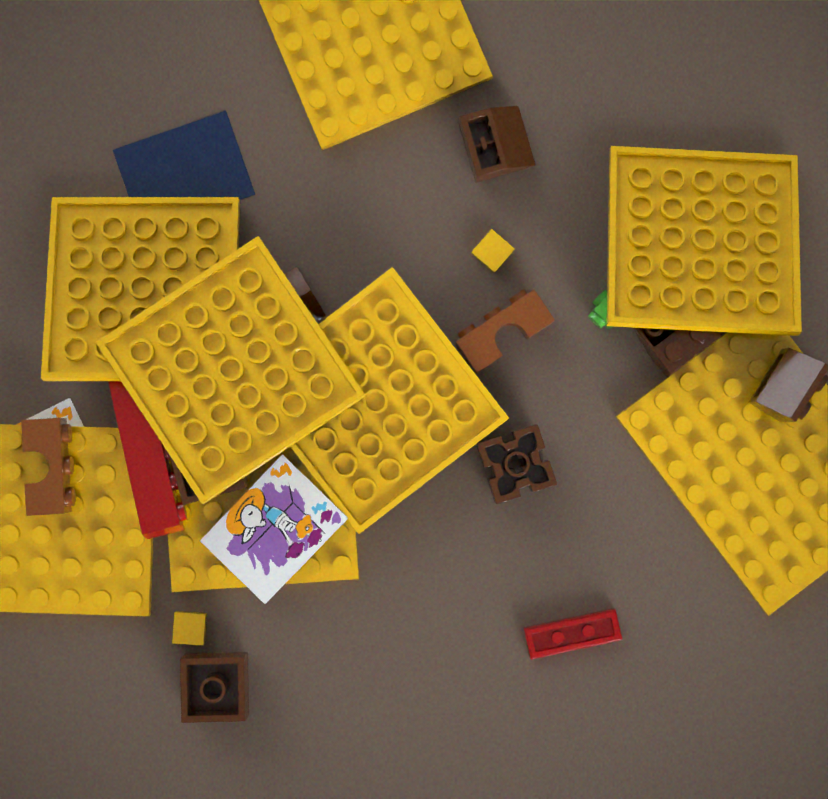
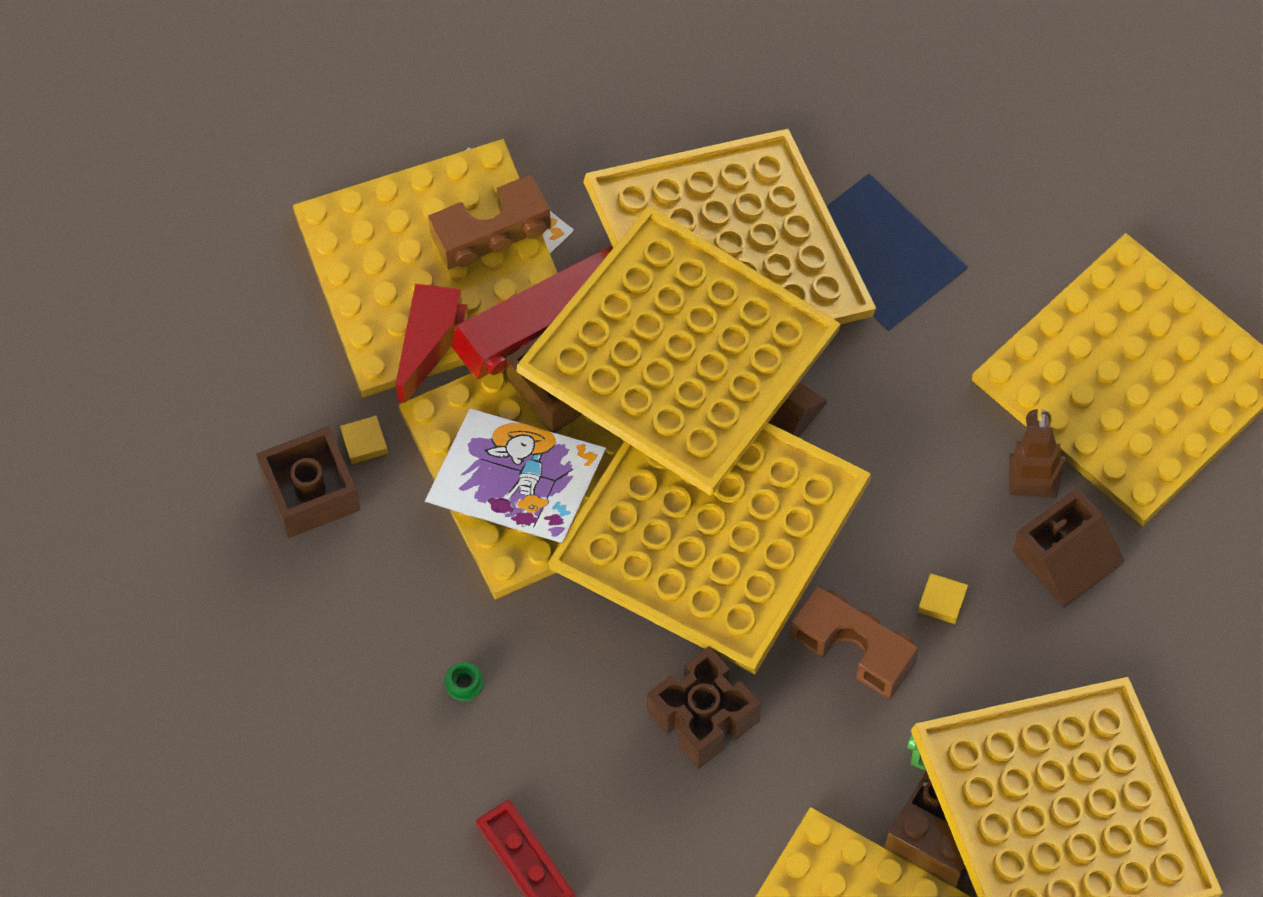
camera: 70 degrees right, 25 degrees down
none -> red slope [395,284,468,403]
none -> green plate [444,662,484,701]
none -> reddish brown connector [1009,409,1065,498]

